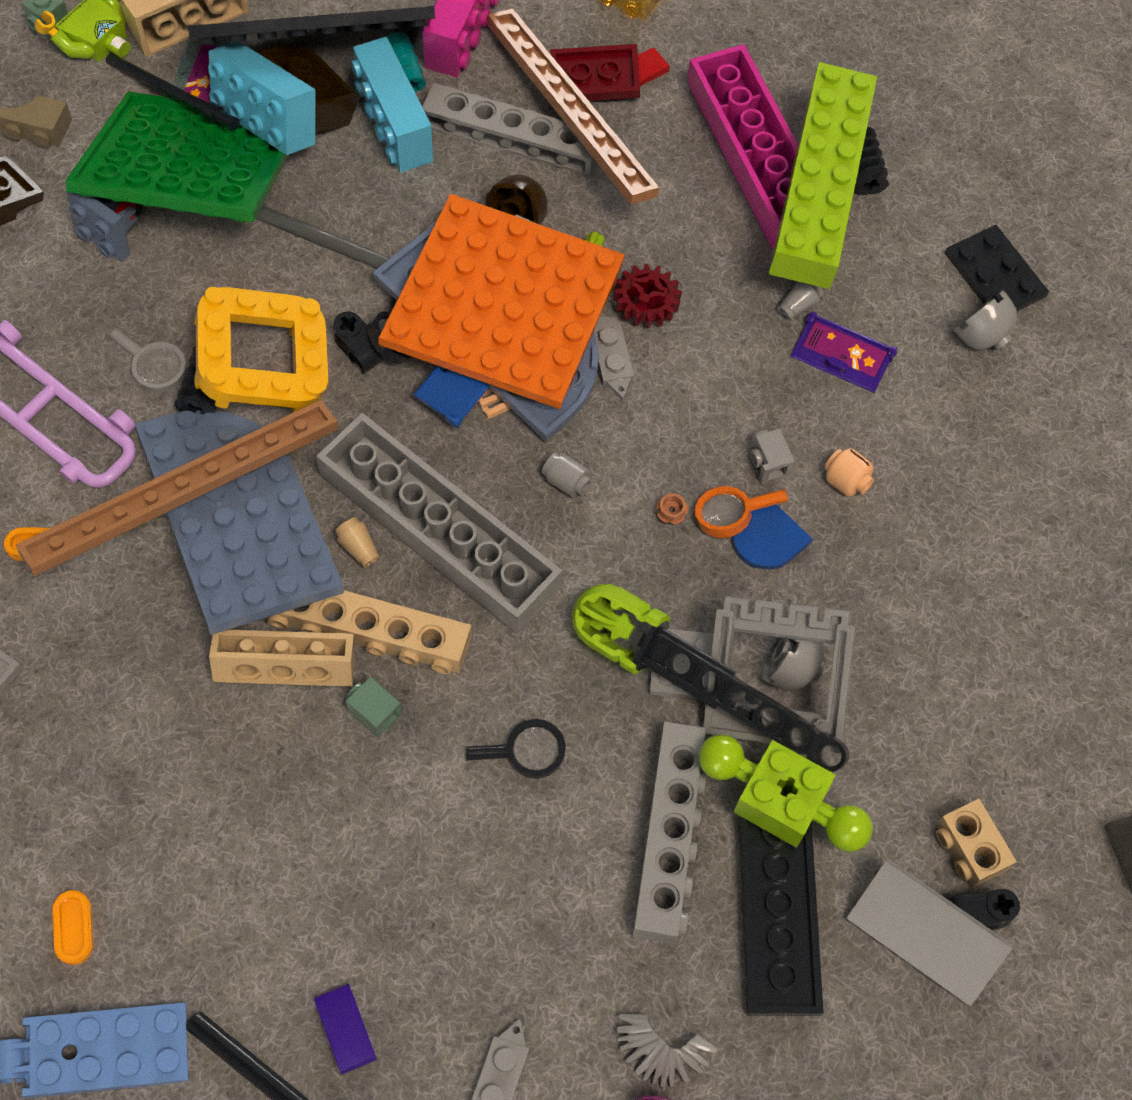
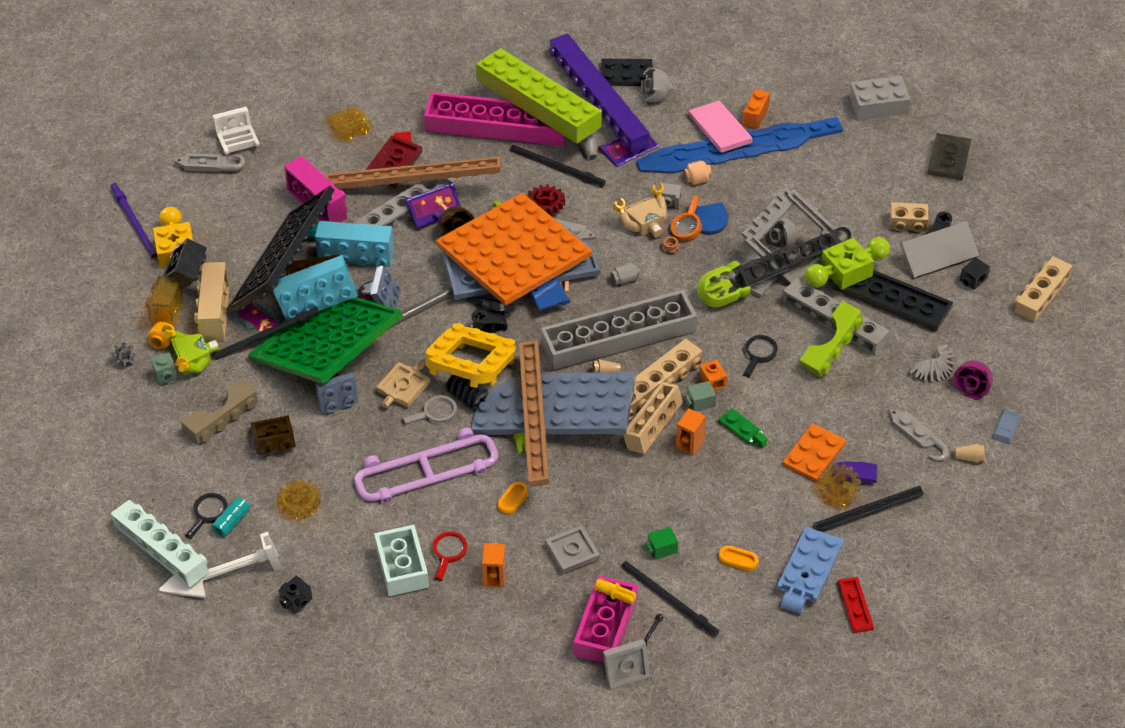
camera: 55 degrees left, 15 degrees down
none -> sand blue plate [357,265,401,309]
none -> tan plate [376,360,430,409]
none -> door [404,182,461,229]
none -> black bar [510,145,606,187]
none -> dark purple brick [549,34,650,153]
none -> tan torso [612,183,667,238]
none -> blue plate [637,117,843,173]
none -> green brick [645,527,678,560]
none -> orange brick [676,408,706,455]
none -> bright pink tile [689,101,752,153]
none -> orange brick [699,360,727,391]
none -> green hinge [718,408,768,448]
none -> orange brick [742,89,770,129]
none -> orange plate [782,423,847,483]
none -> lime arch [800,301,863,378]
none -> clear yellow gear [817,463,862,507]
none -> black brick [960,257,990,290]

